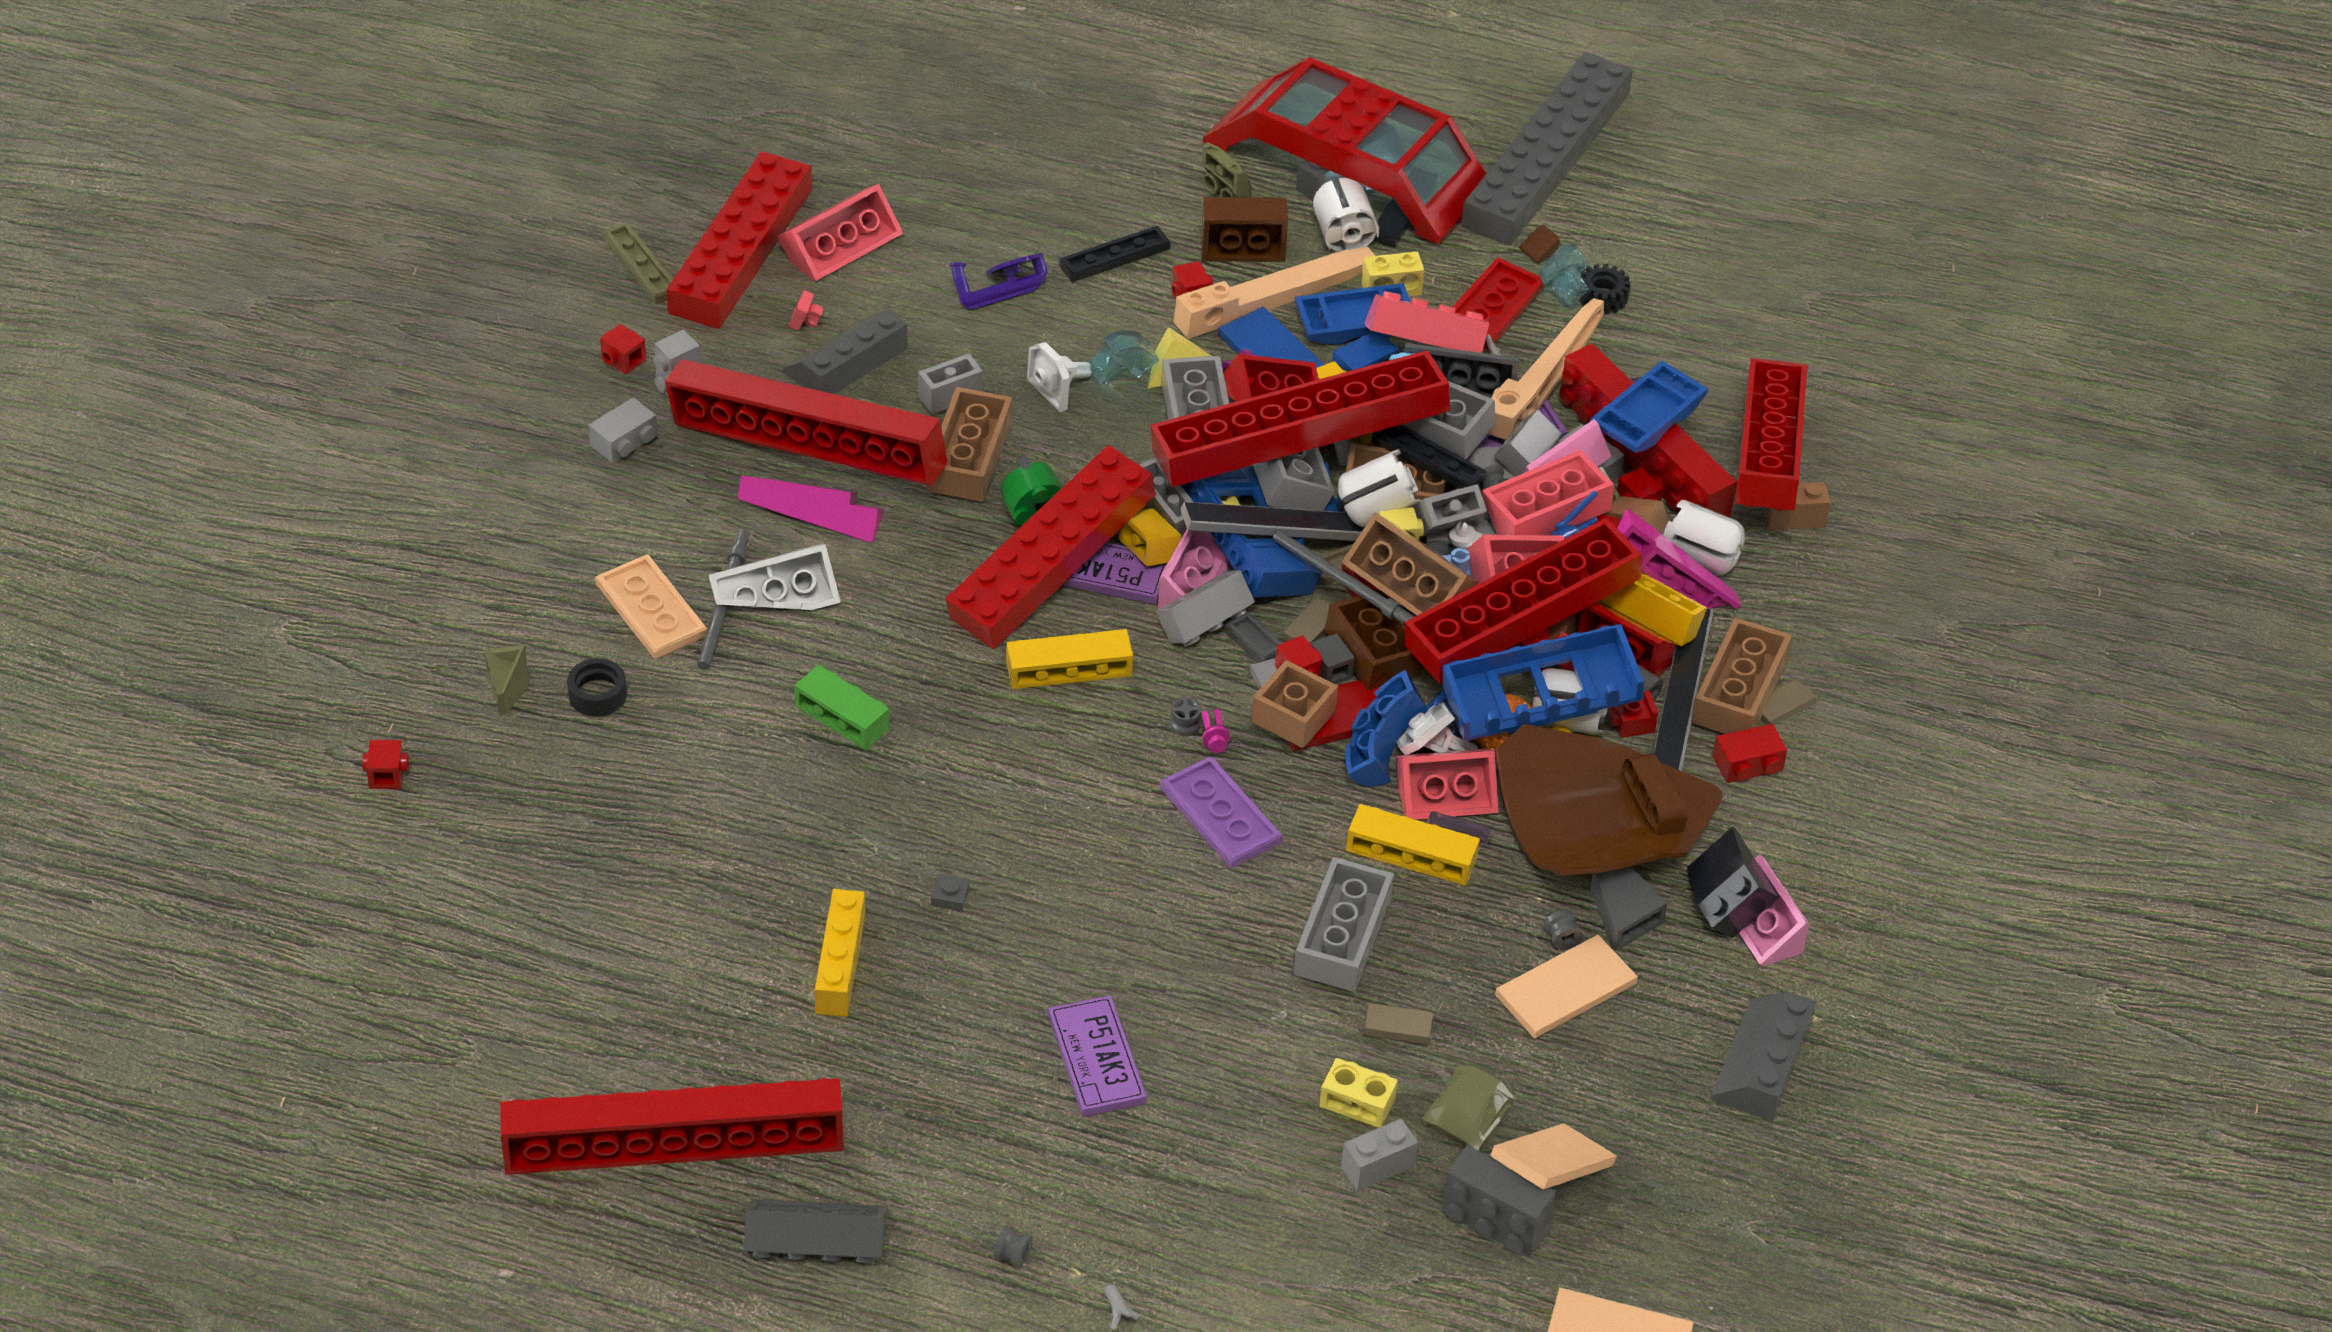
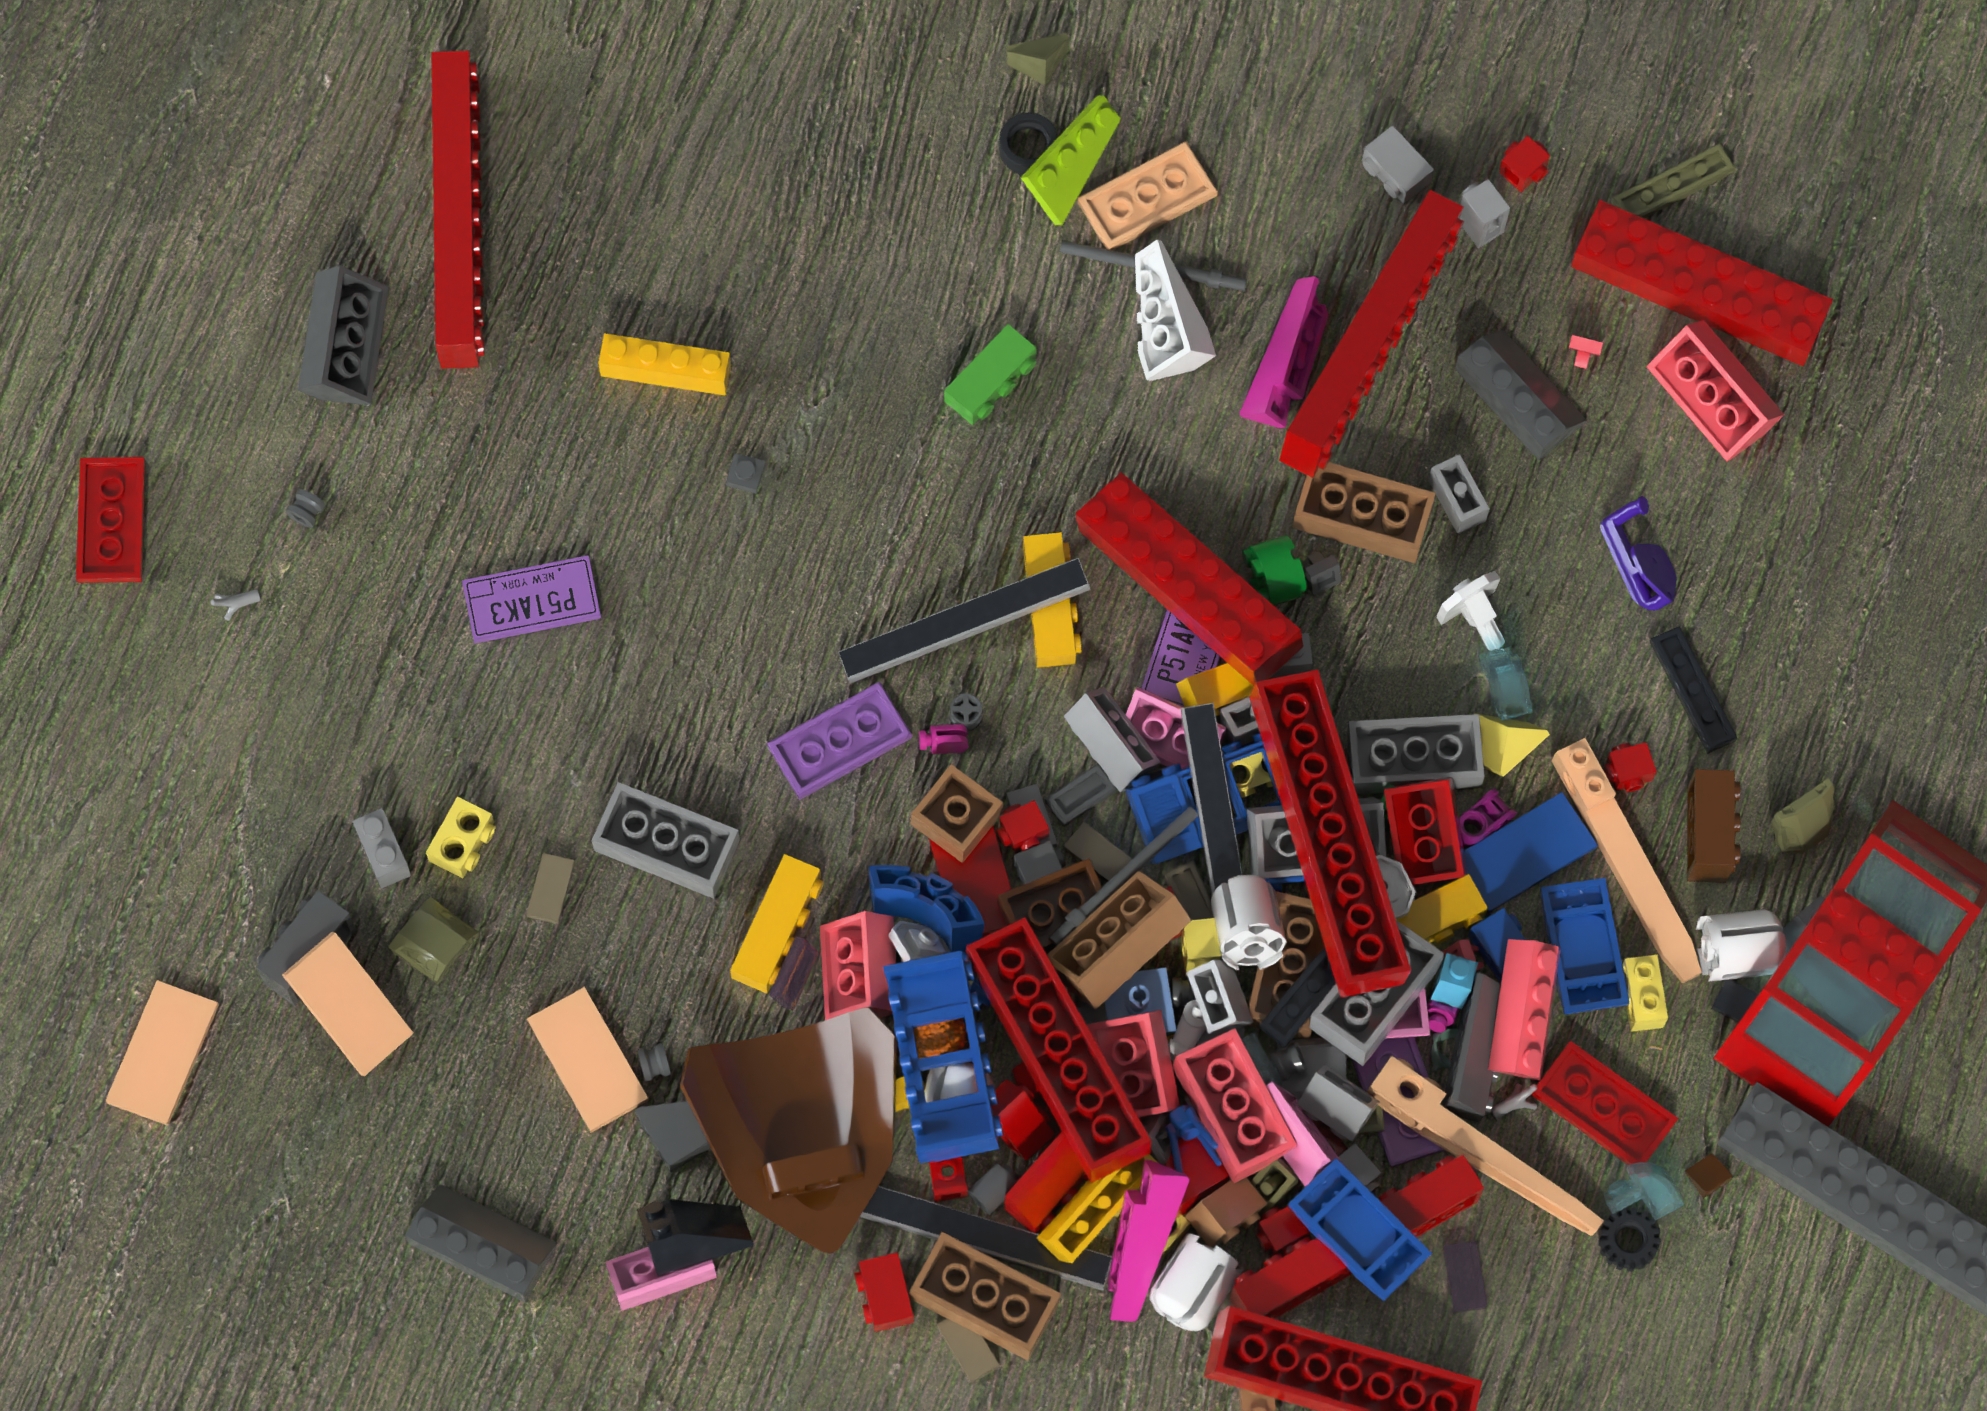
camera: 95 degrees right, 25 degrees up
none -> black tile [838,558,1091,684]
none -> lime wing [1020,95,1121,225]

